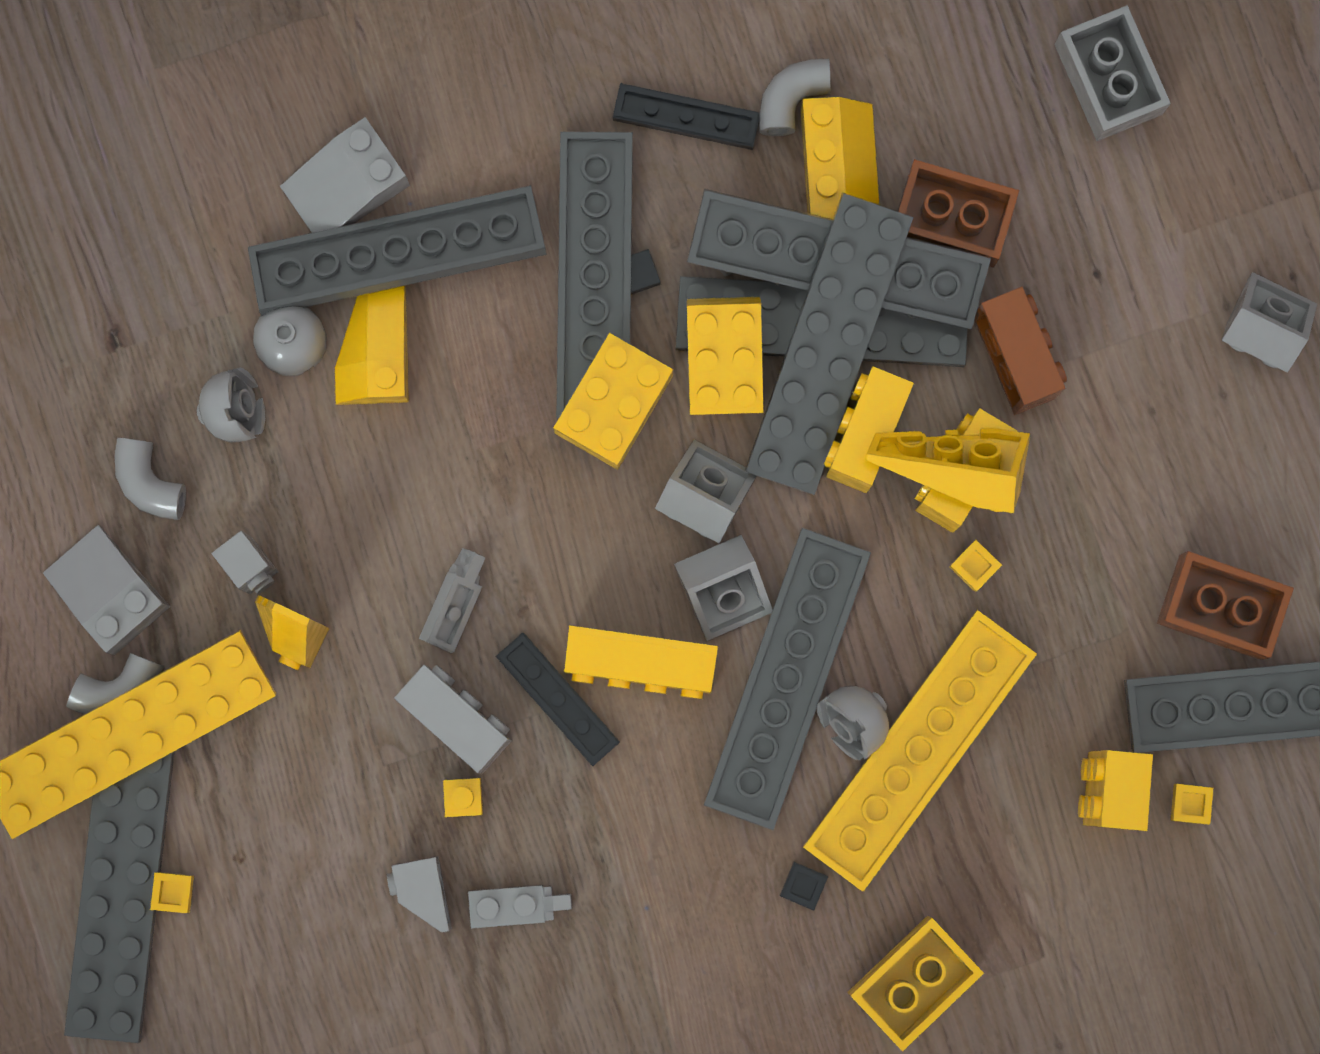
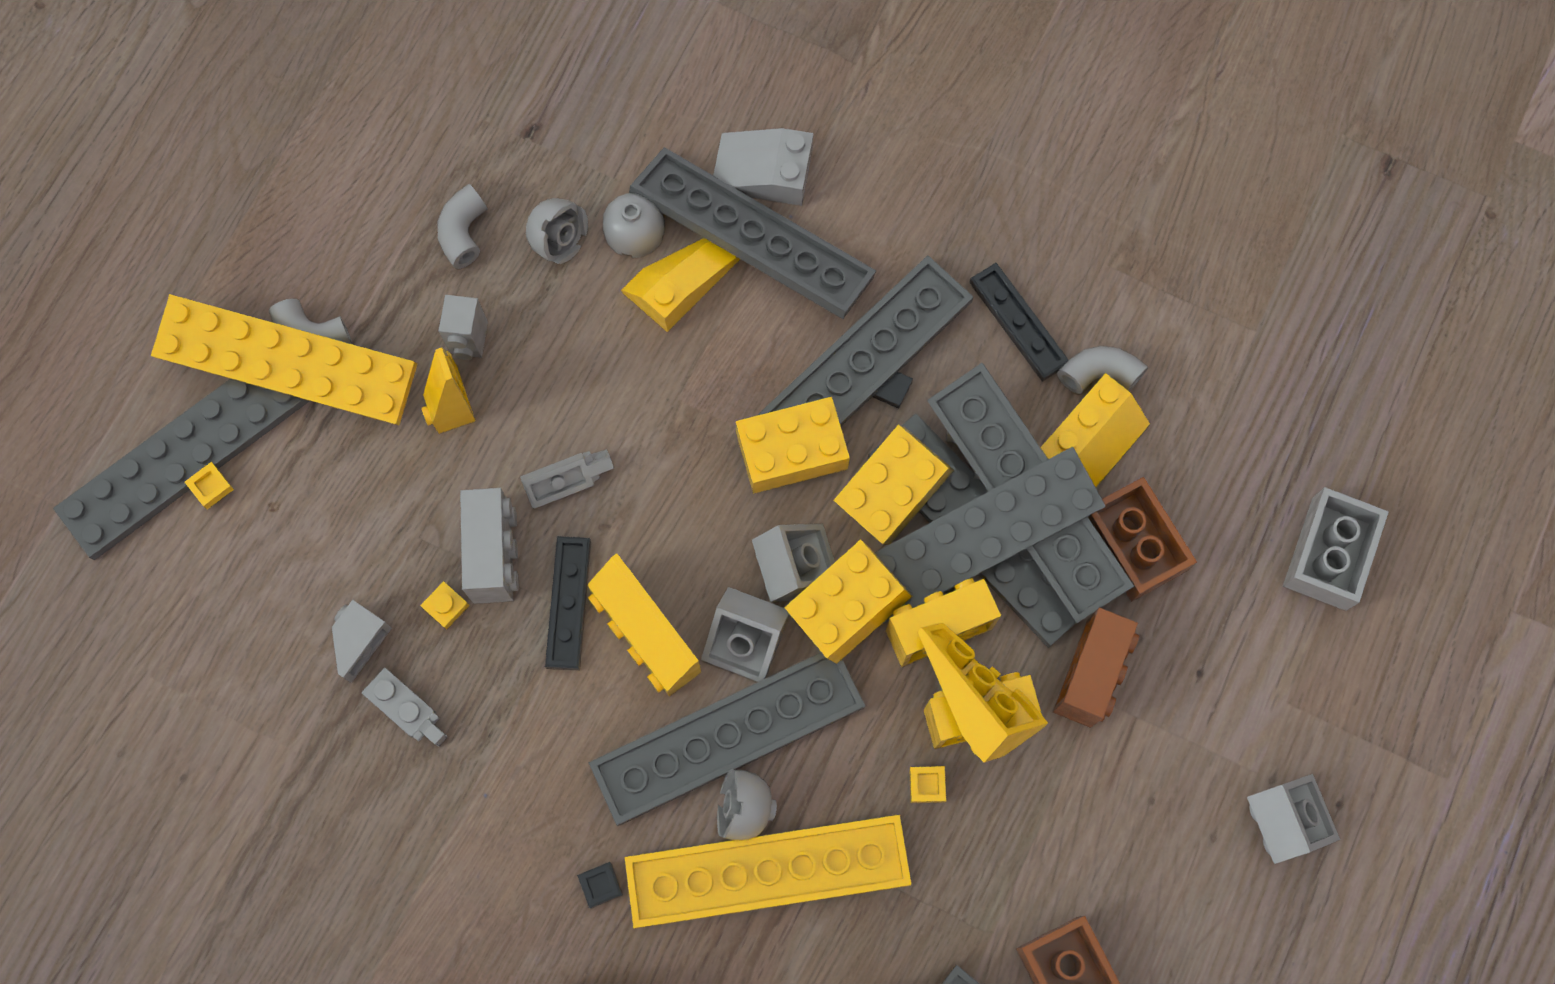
camera: 45 degrees right, 10 degrees down
light grey slope [43,525,170,655] -> none
none -> yellow brick [784,539,912,664]

